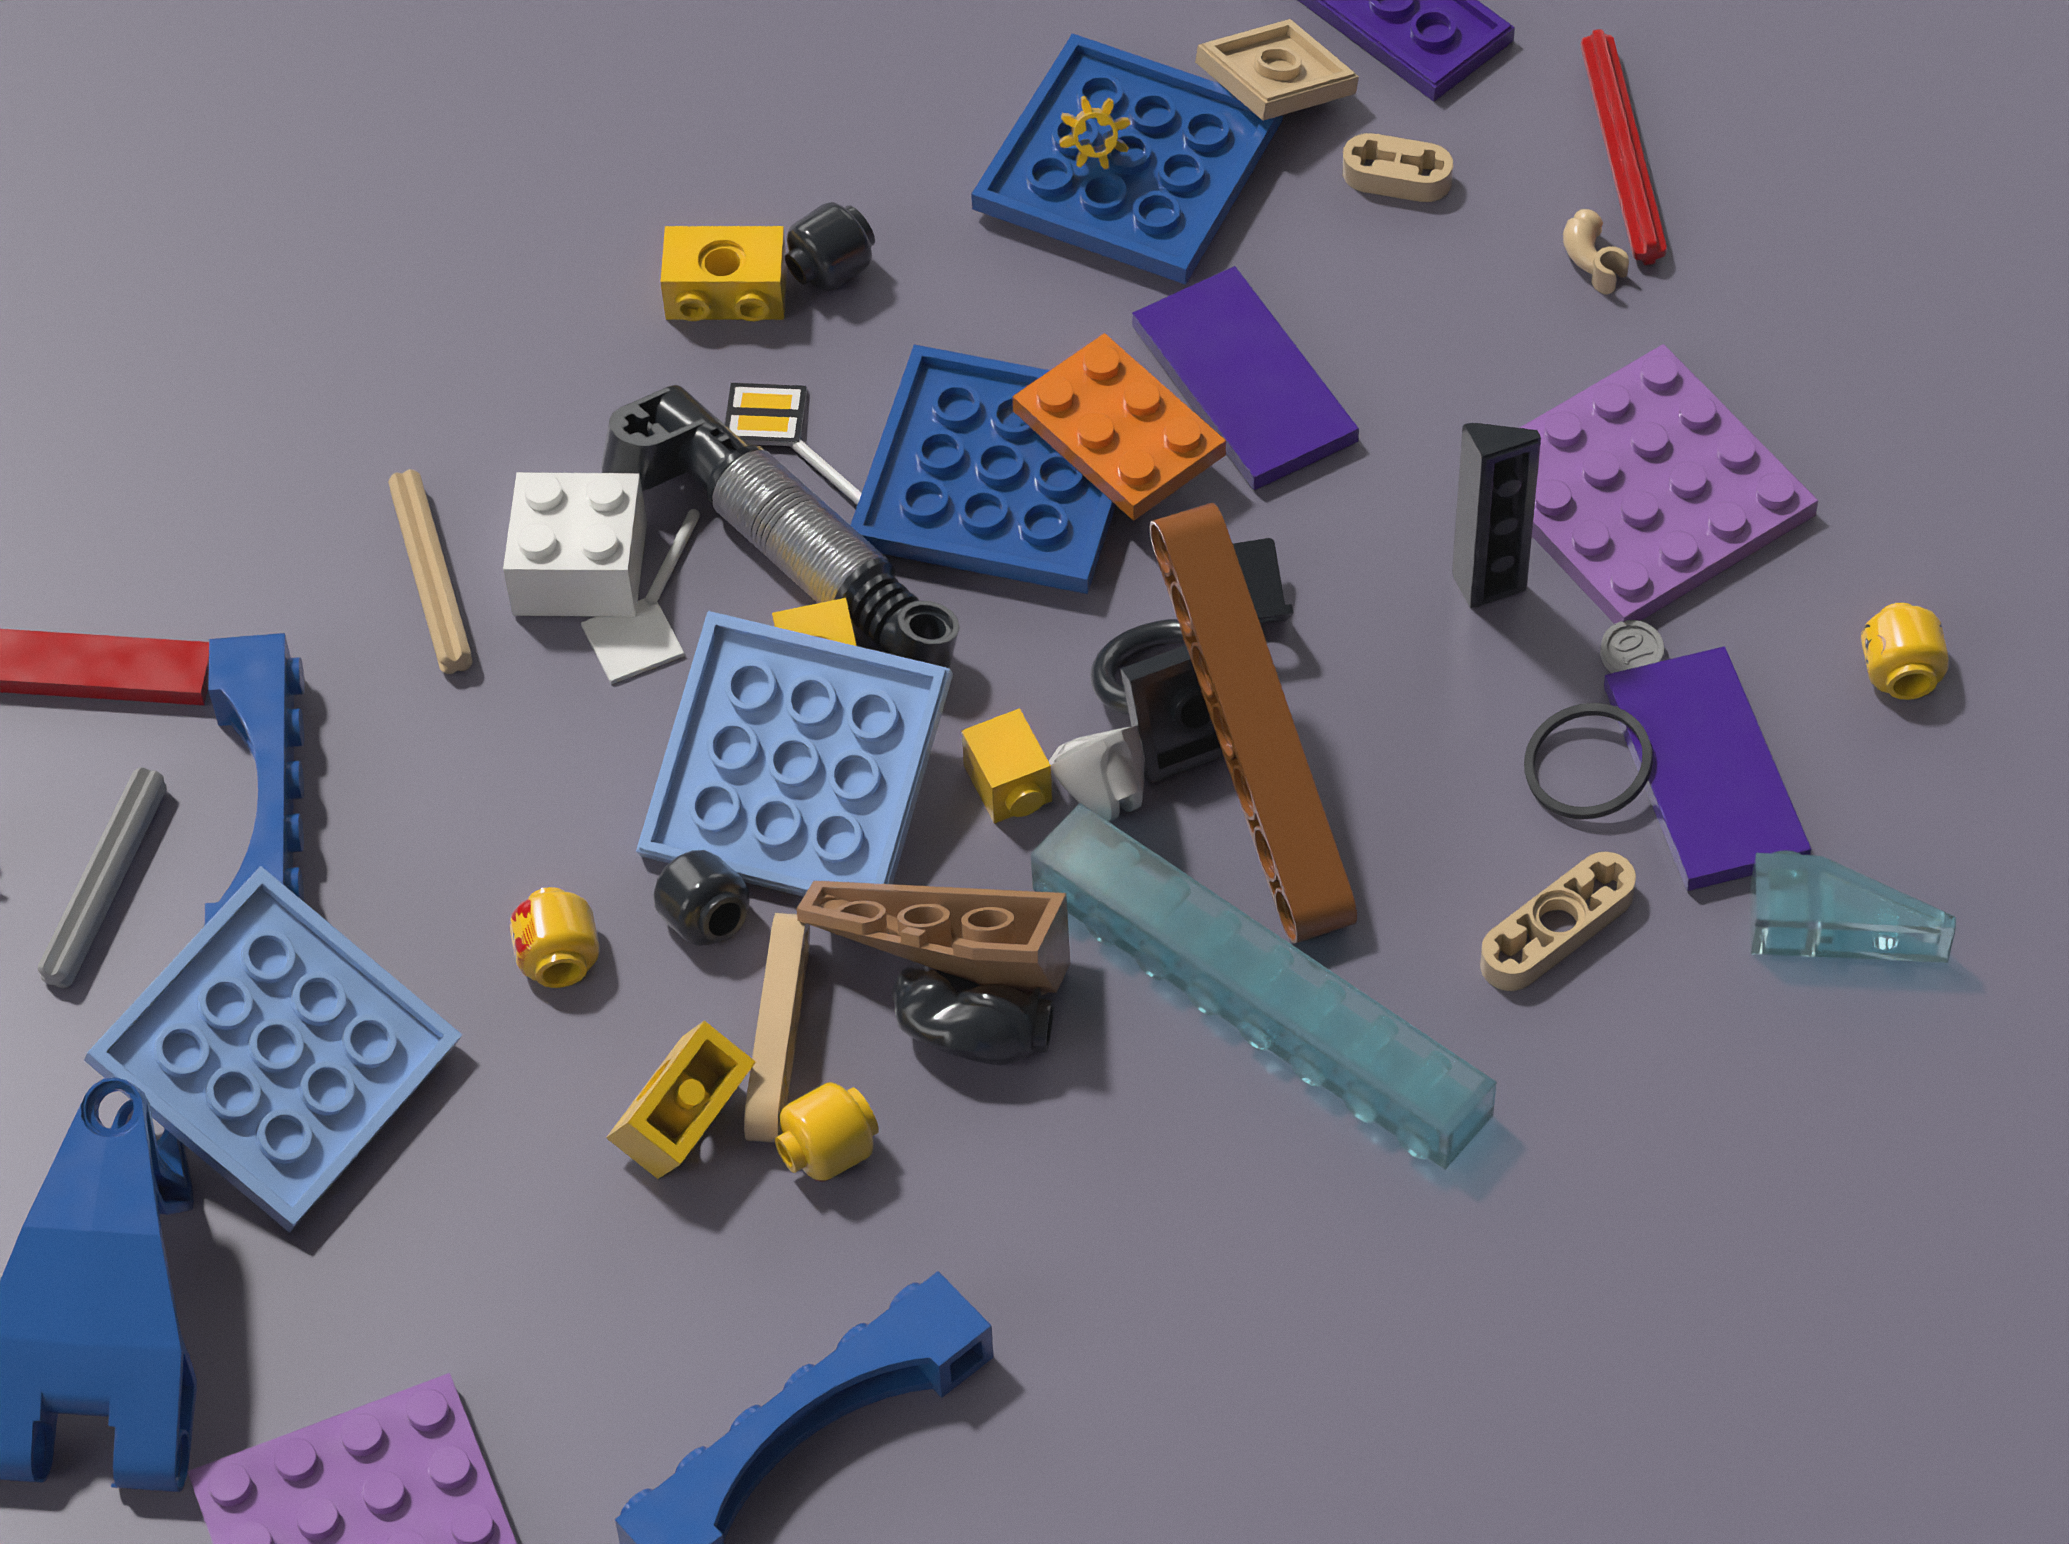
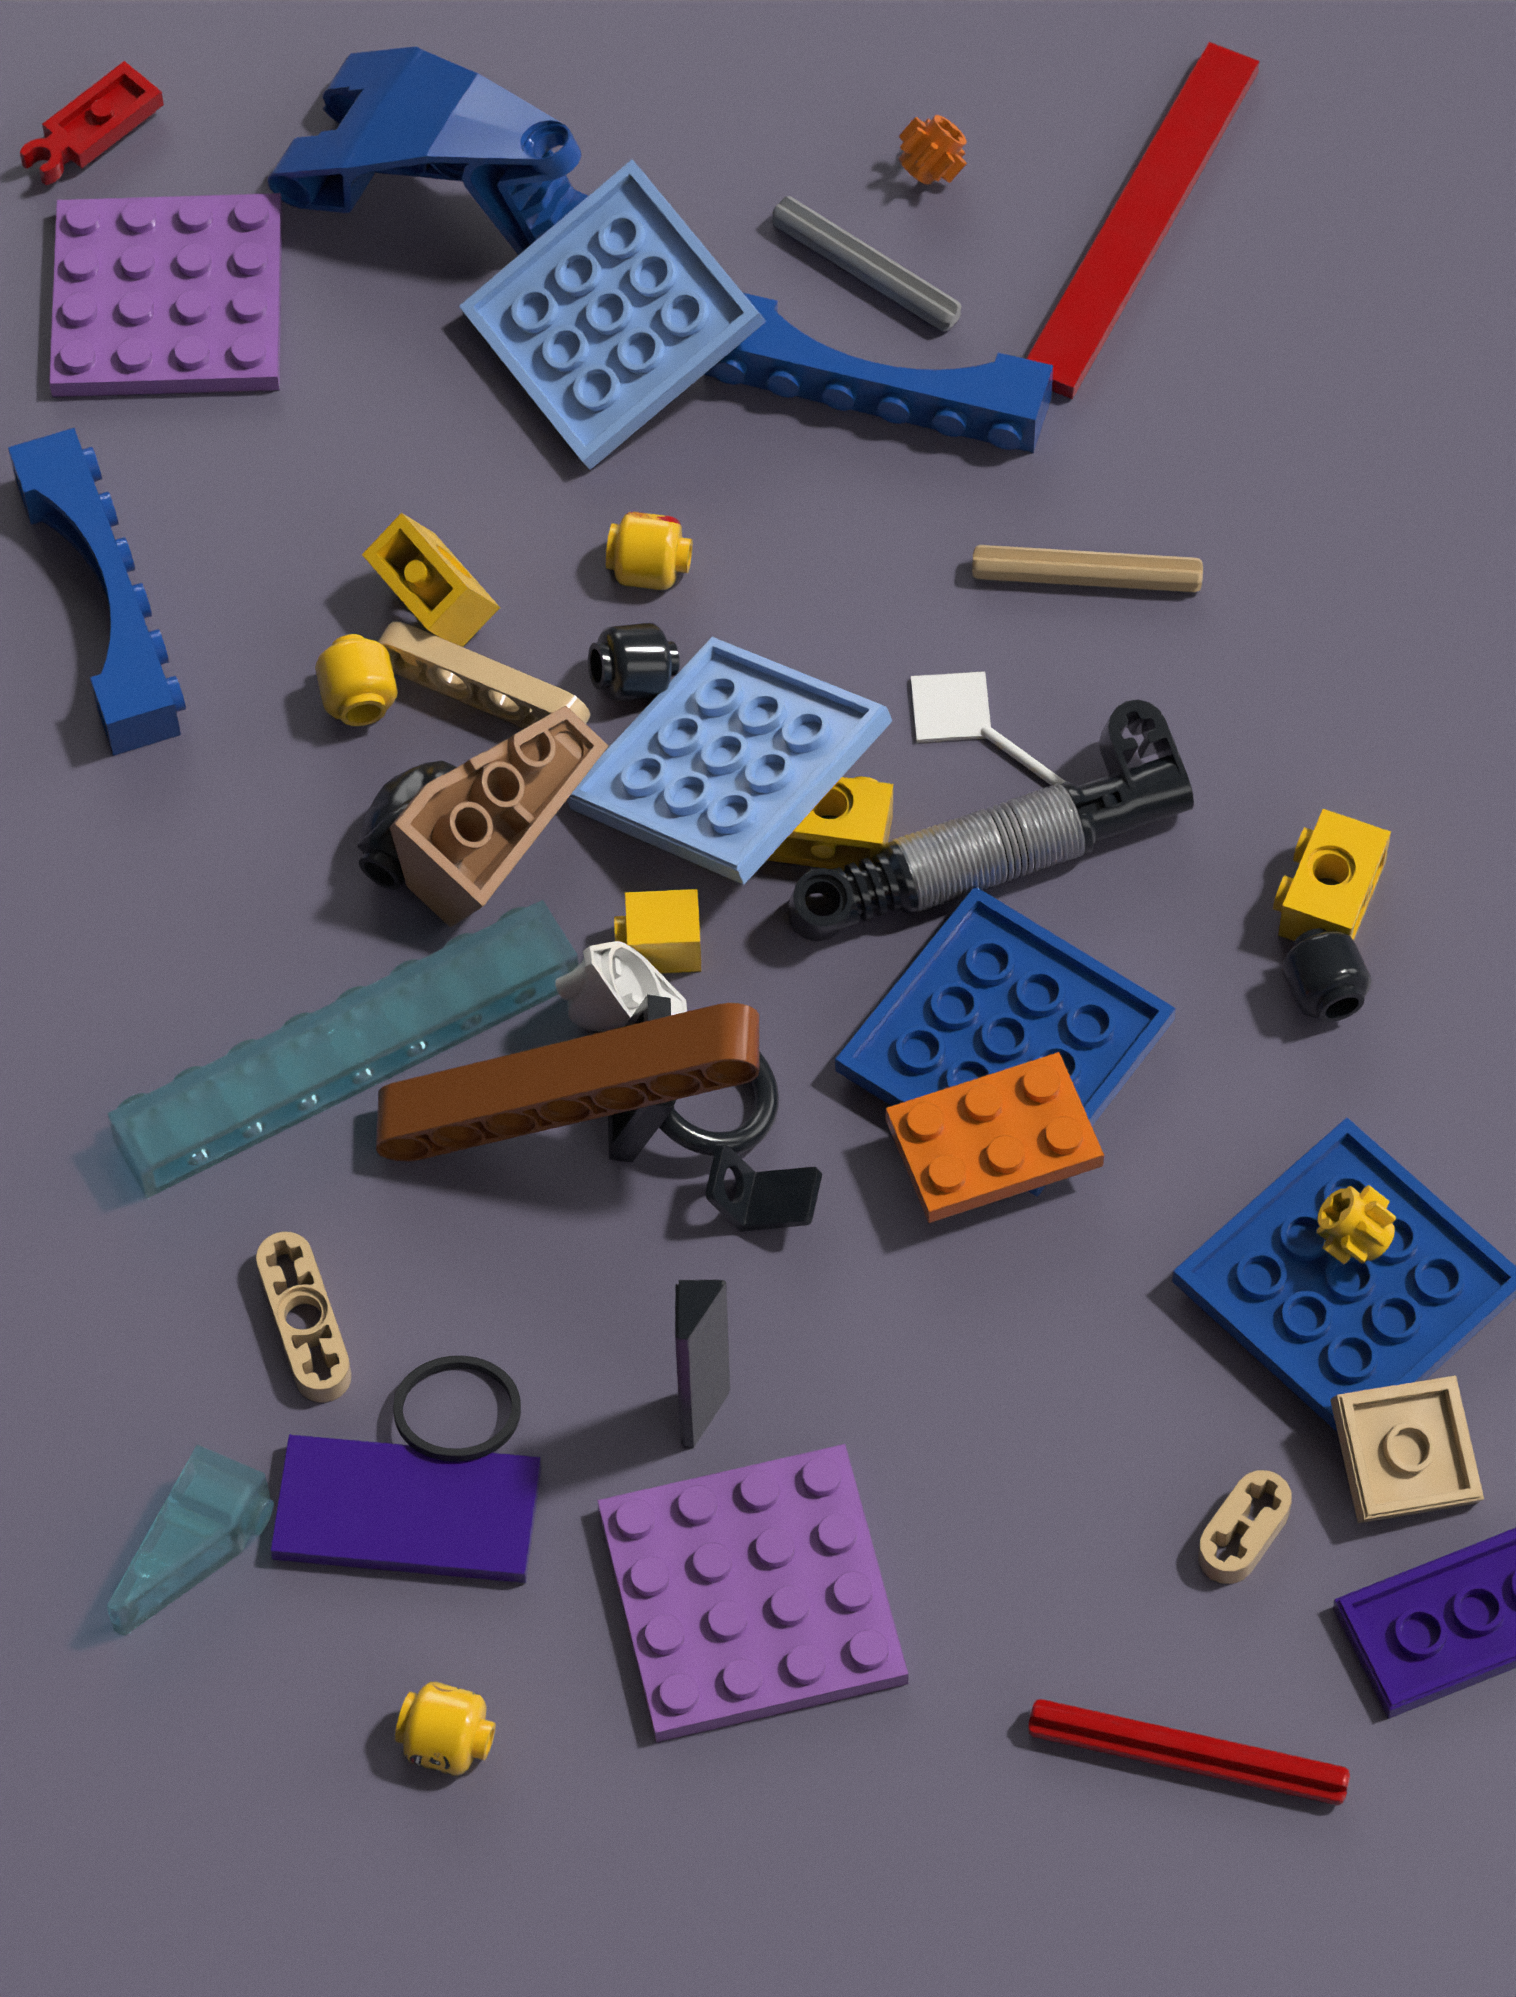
camera: 110 degrees right, 5 degrees up
white brick [503,472,647,617] -> none
piece [724,383,861,505] -> none
dark purple tile [1132,266,1359,490] -> none
tan arm [1563,209,1629,294] -> none
light grey piece [1600,620,1664,673] -> none

